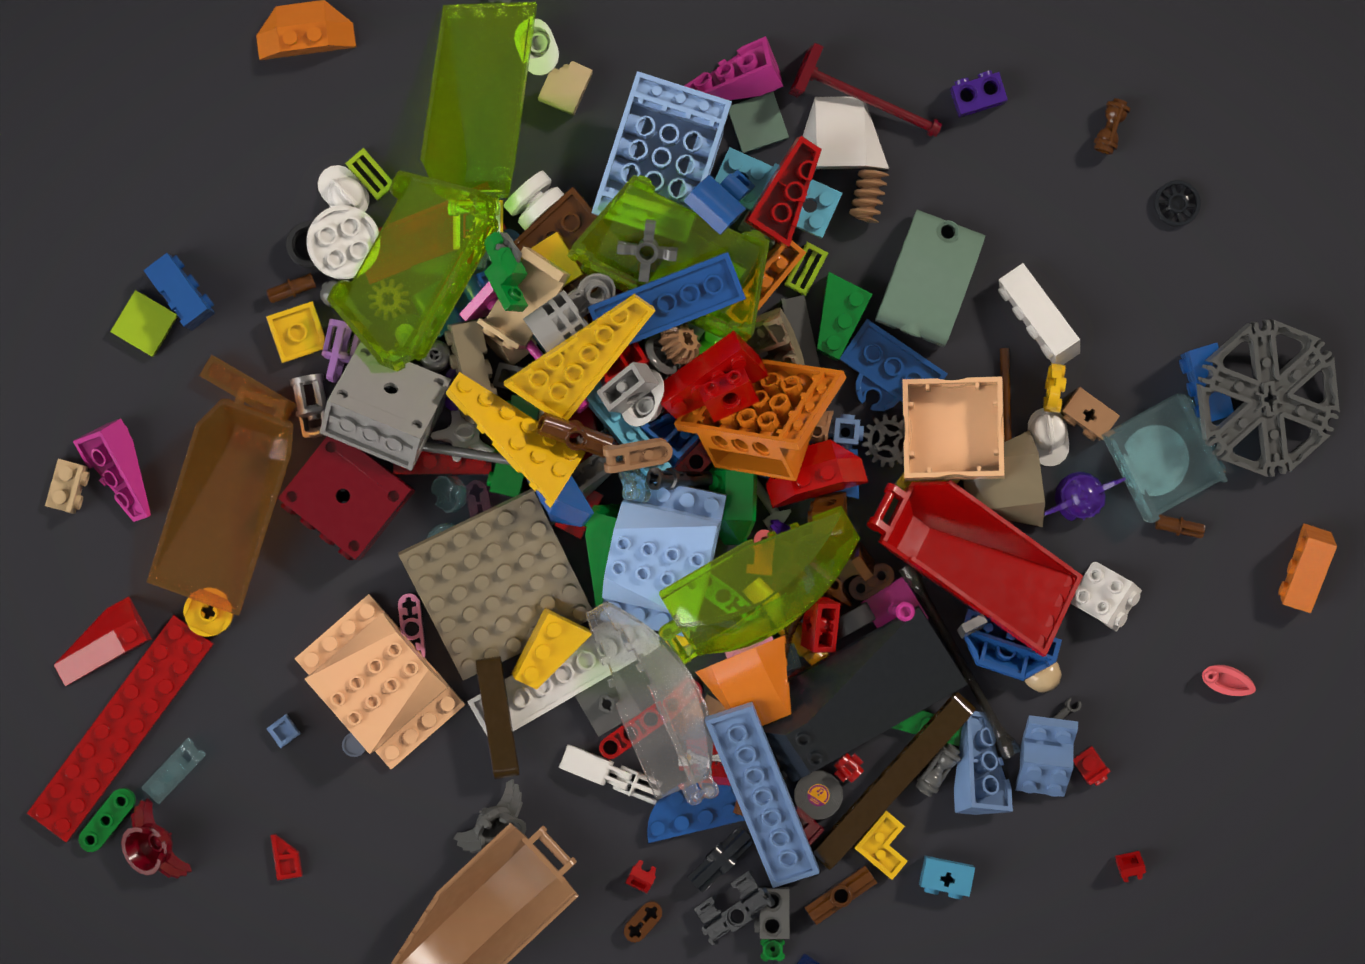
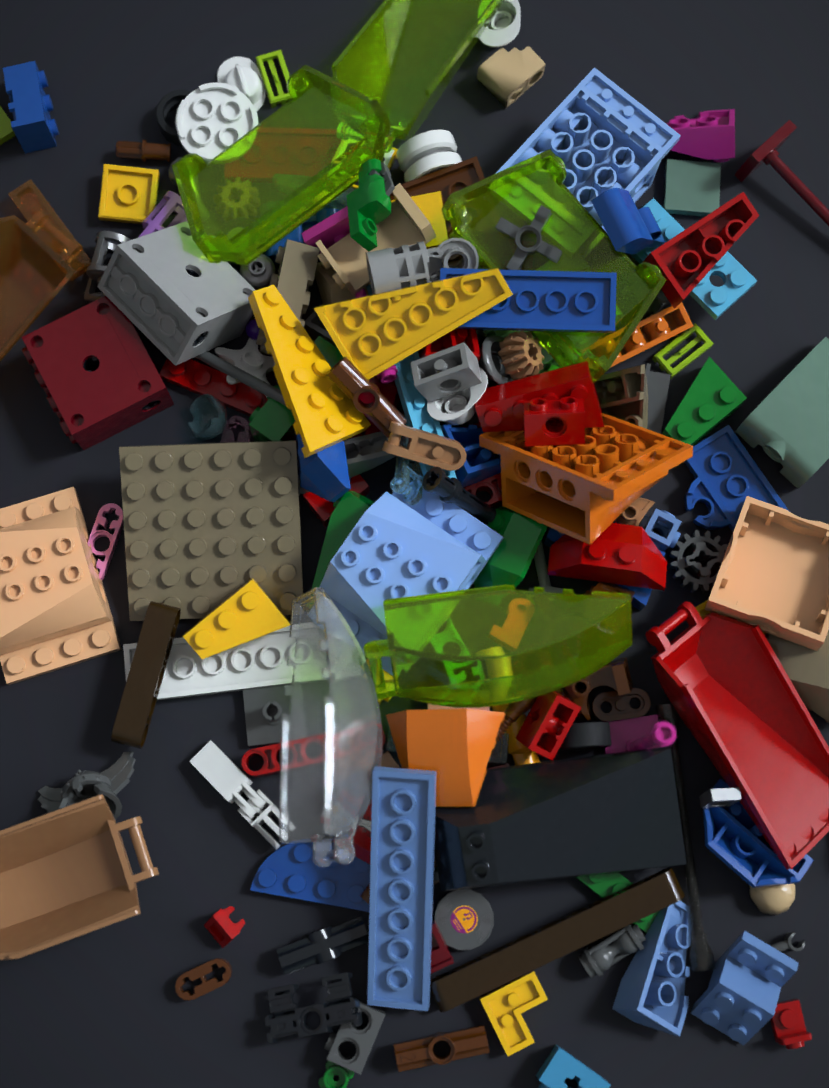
camera: 20 degrees right, 10 degrees down
white wedge [803,97,889,171] -> none
red gear [834,753,864,783] -> none
medium nougat piece [849,170,889,223] -> none

